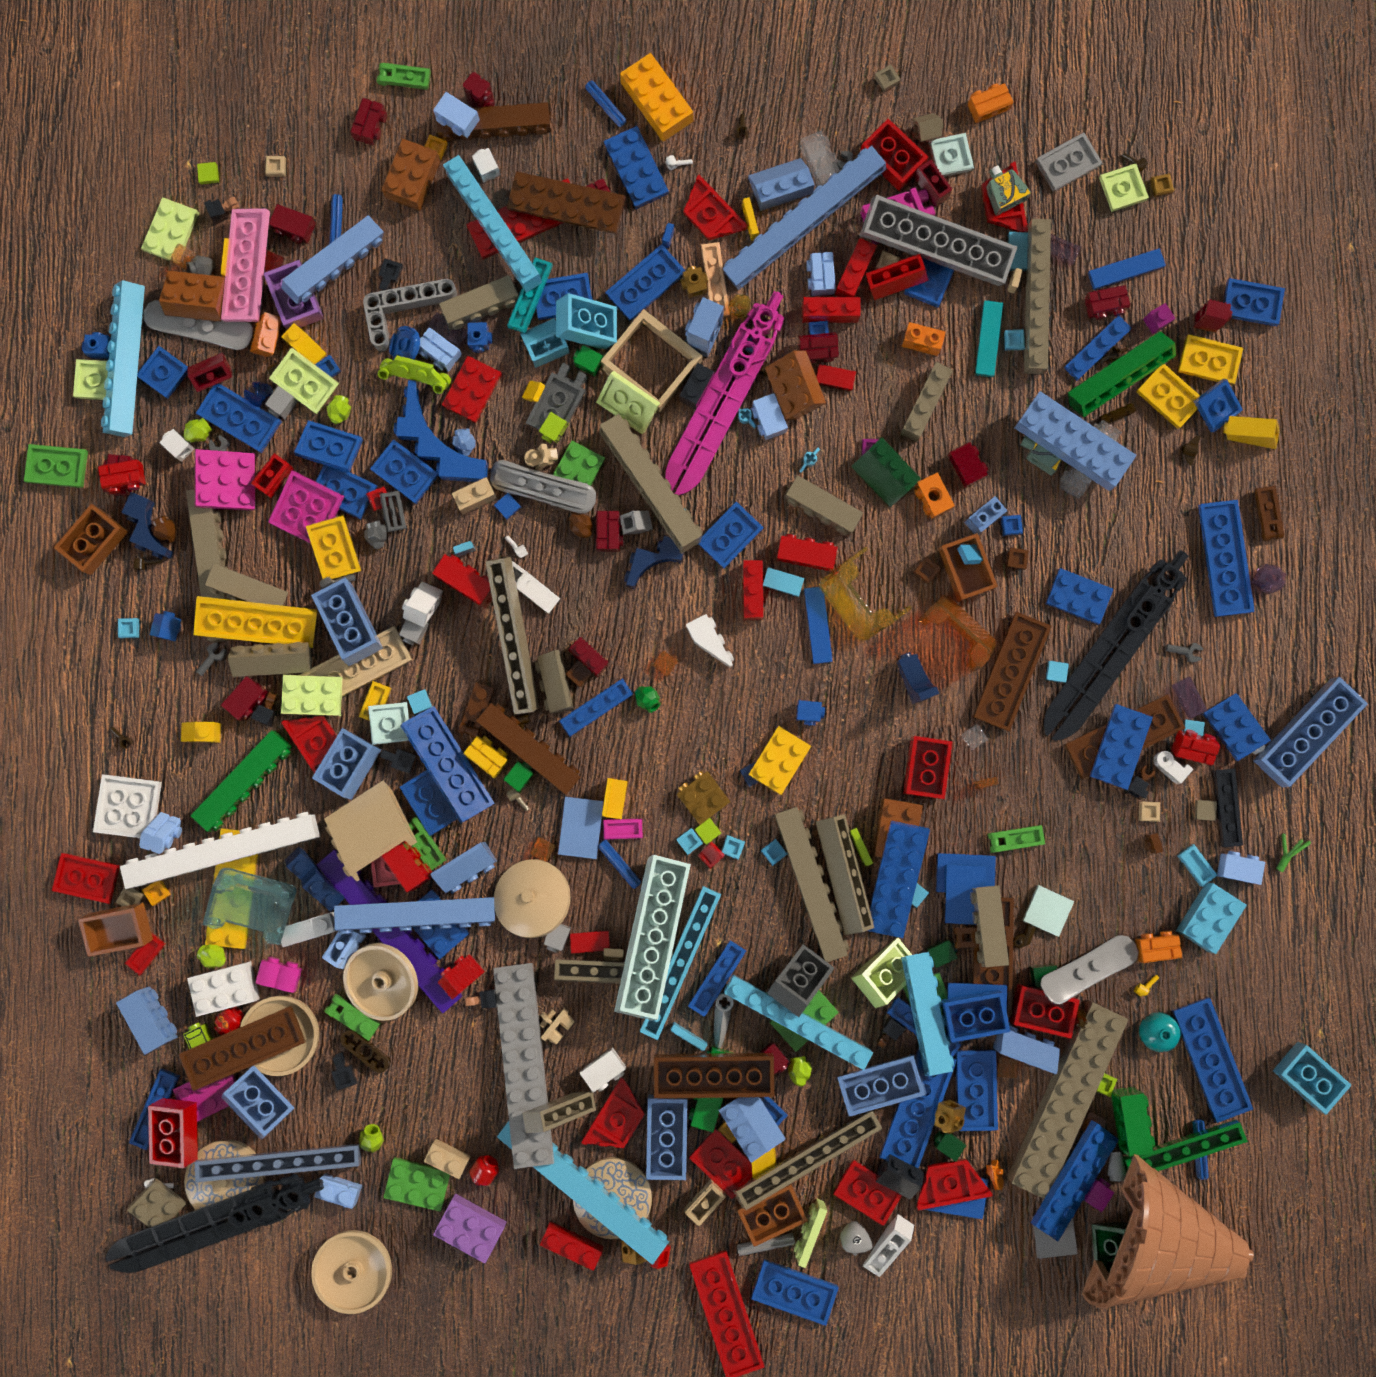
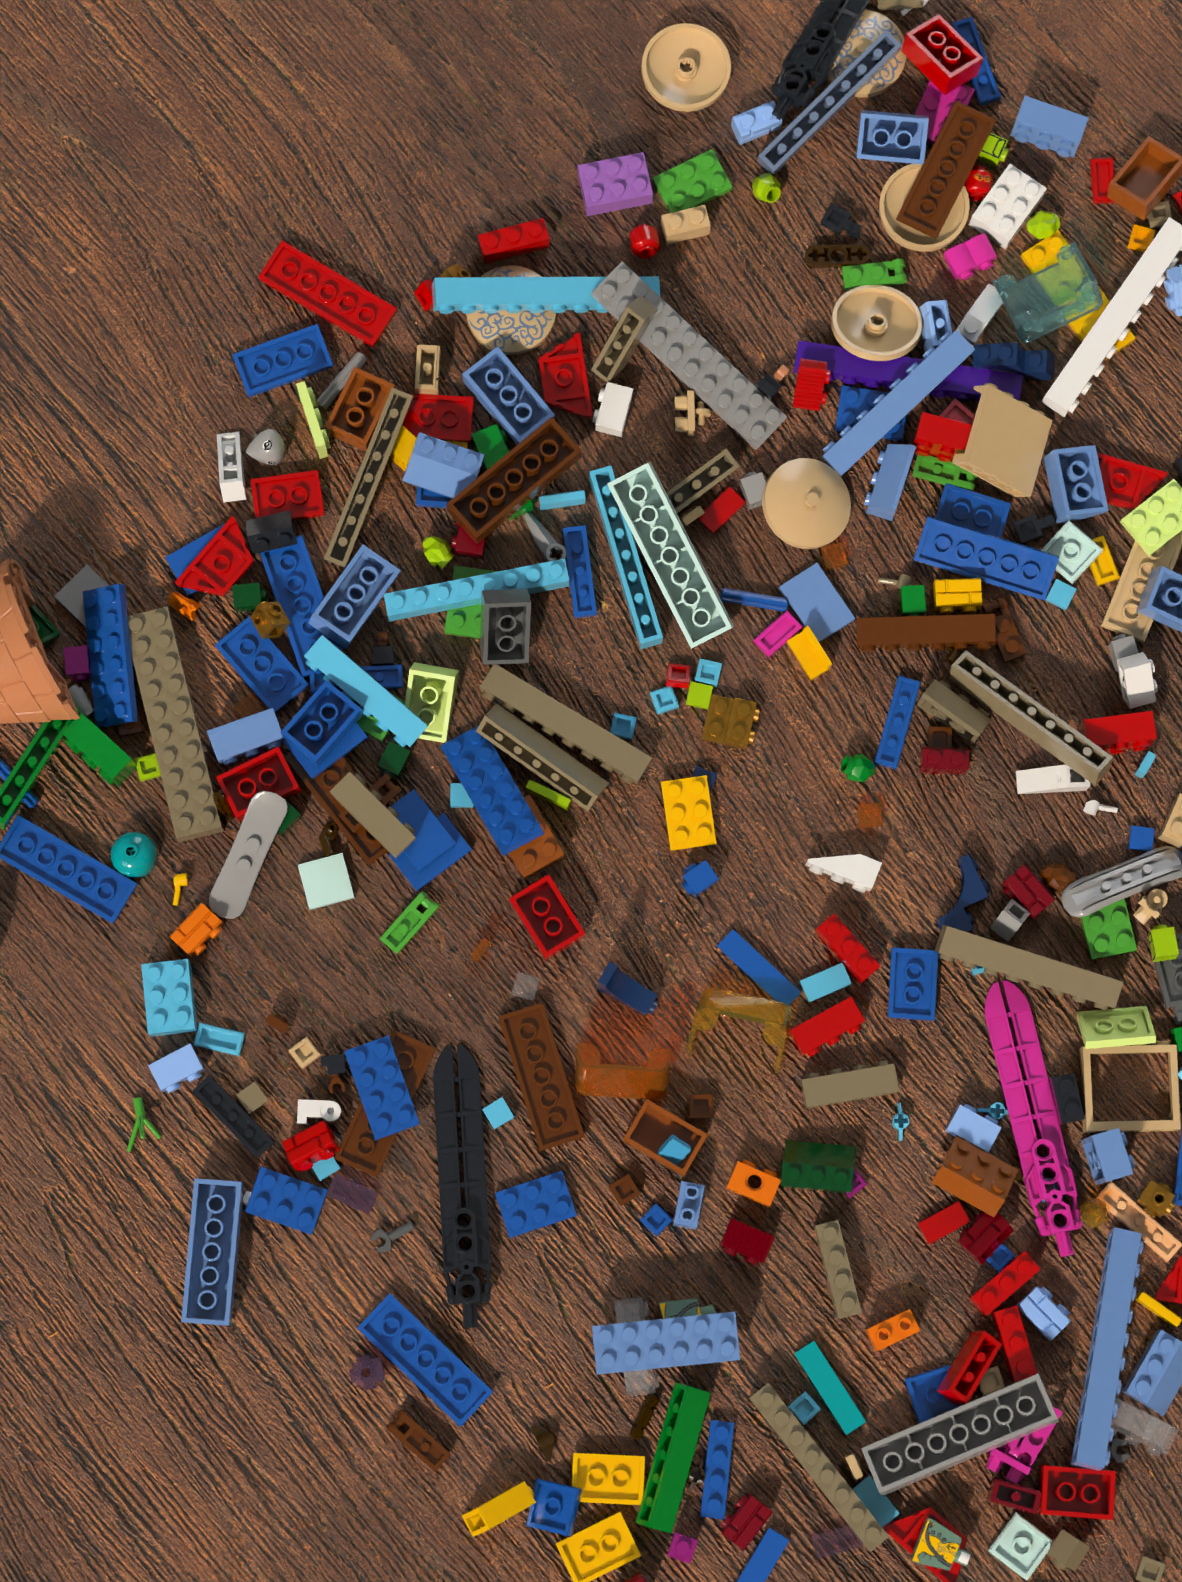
camera: 140 degrees right, 5 degrees down
green brick [191,730,292,832] -> none

